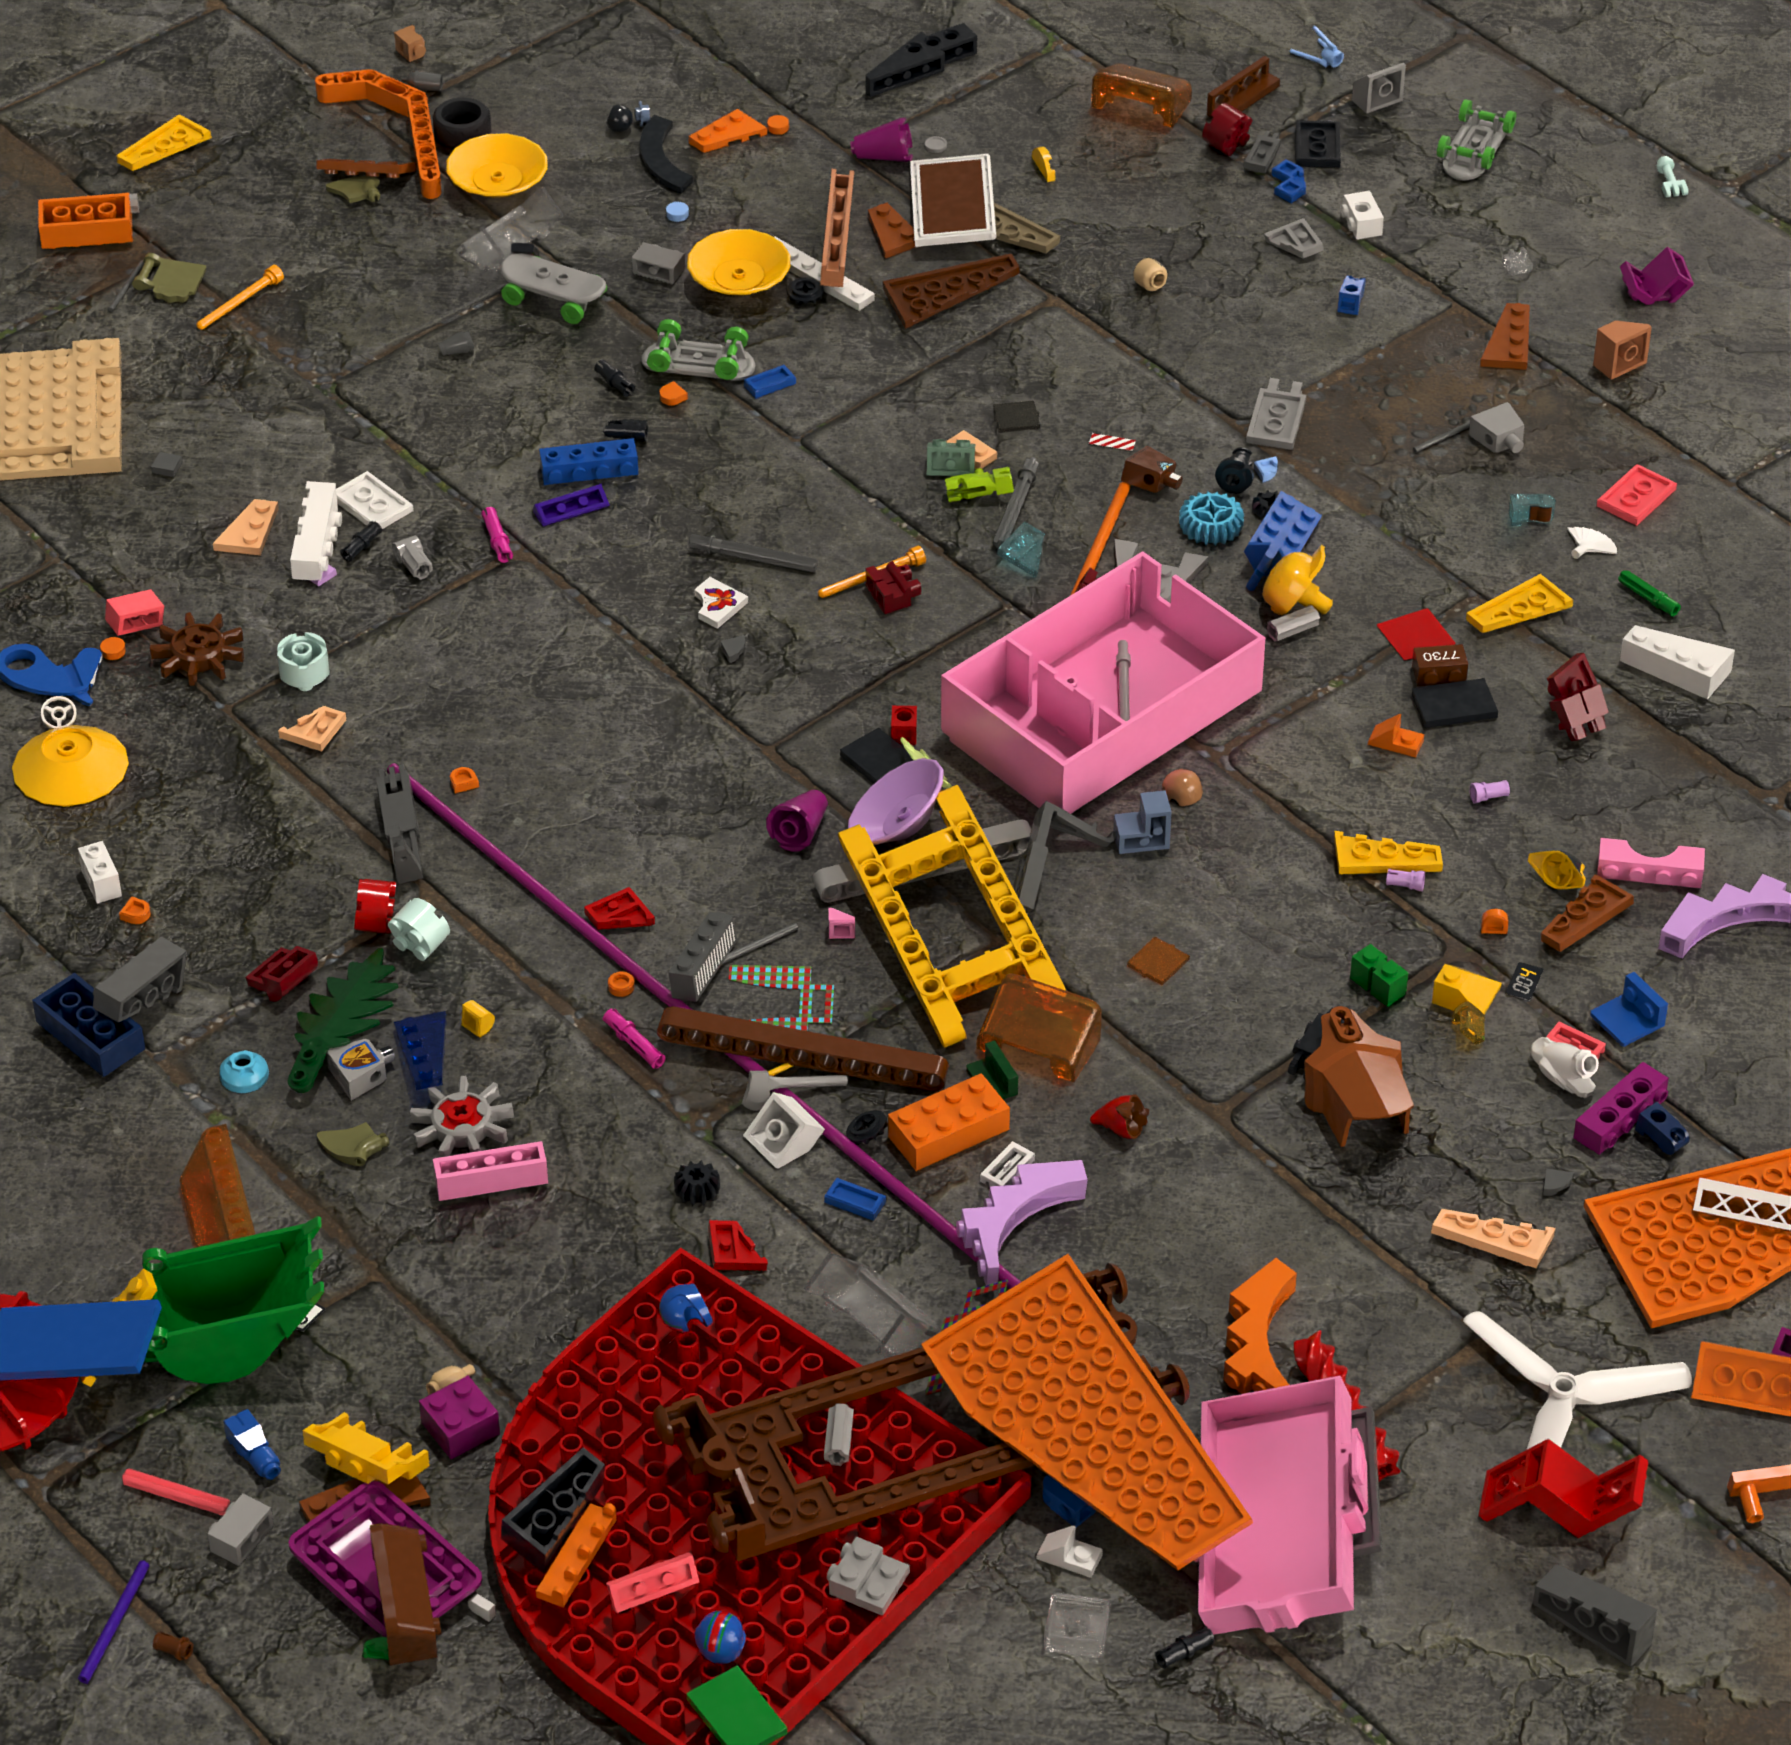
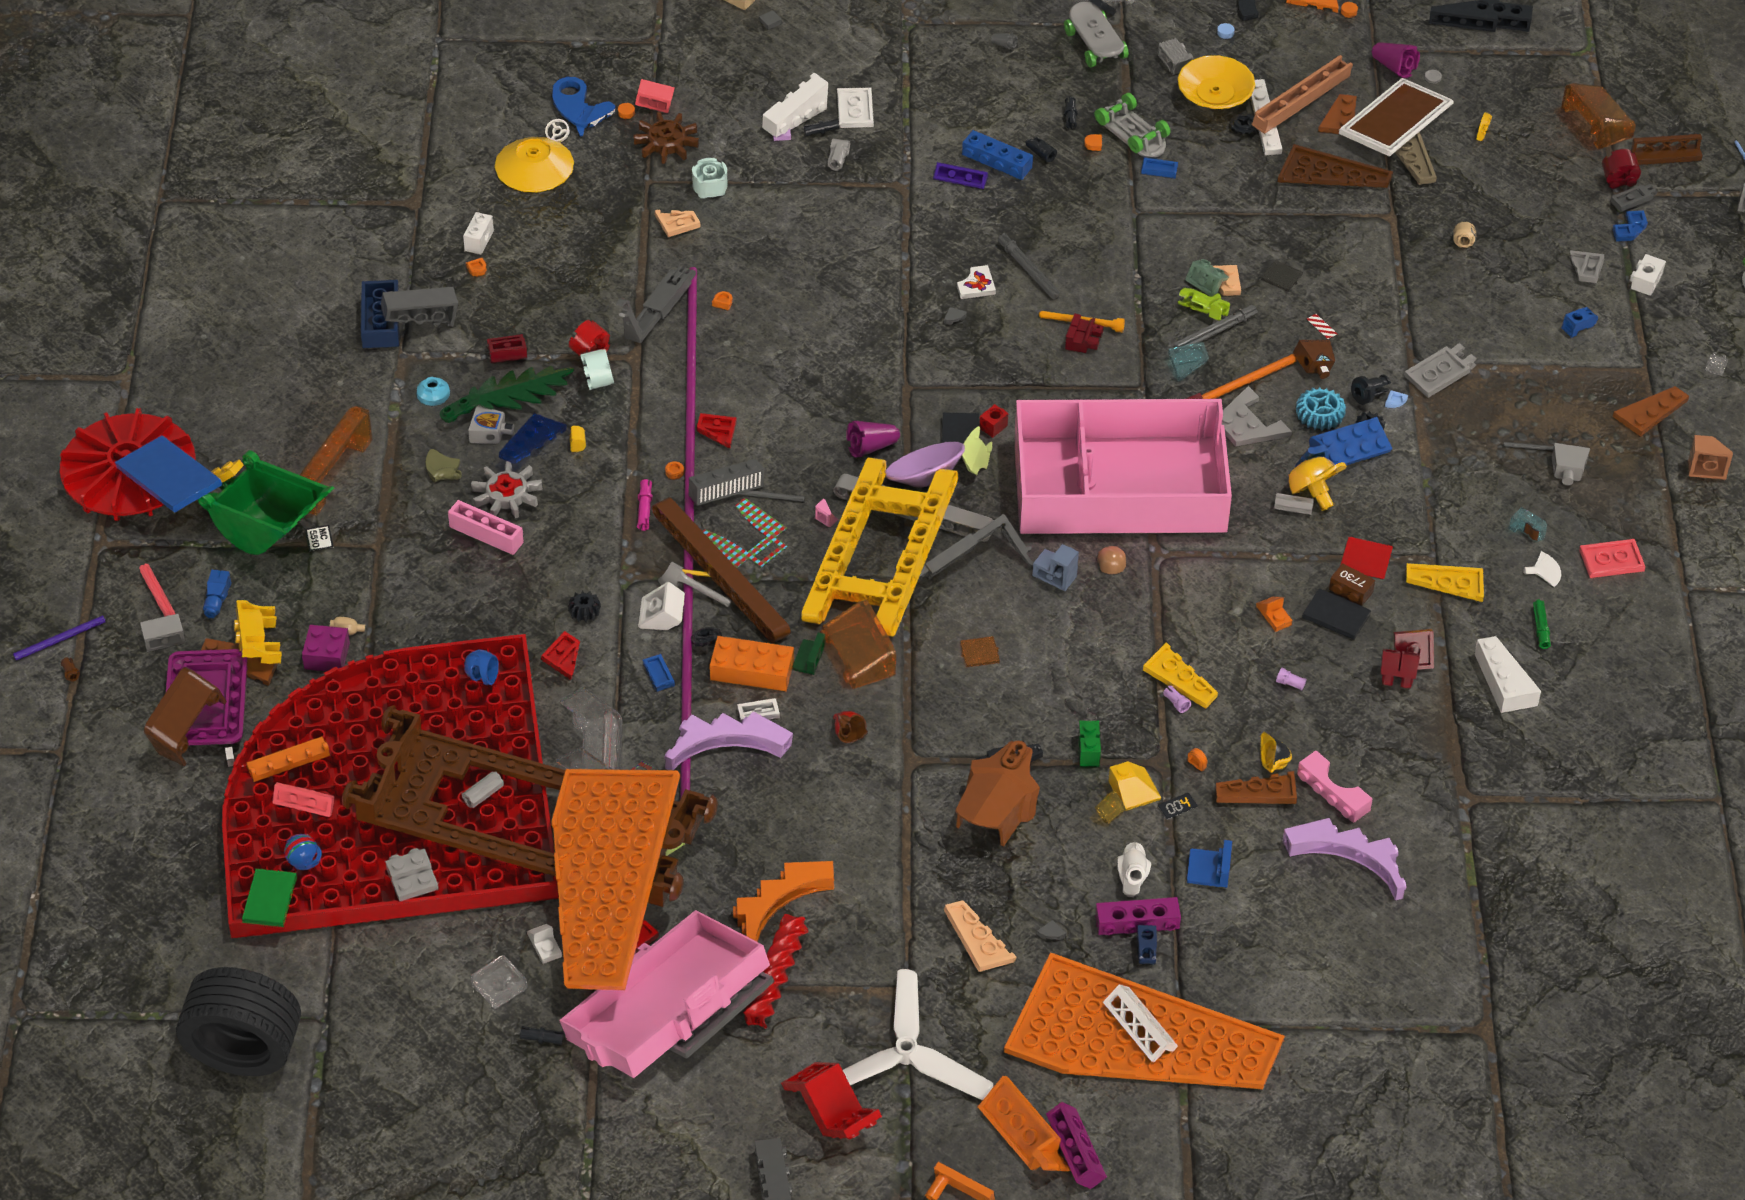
camera: 40 degrees right, 5 degrees up
light nougat wing [213,499,279,556] -> none
dark pink pin [481,507,513,563] -> none
black wedge [501,1447,605,1574] -> none
light grey bar [1116,640,1131,721] -> none
black tile [1295,120,1341,168] -> none
coral tile [1546,1022,1606,1059] -> none

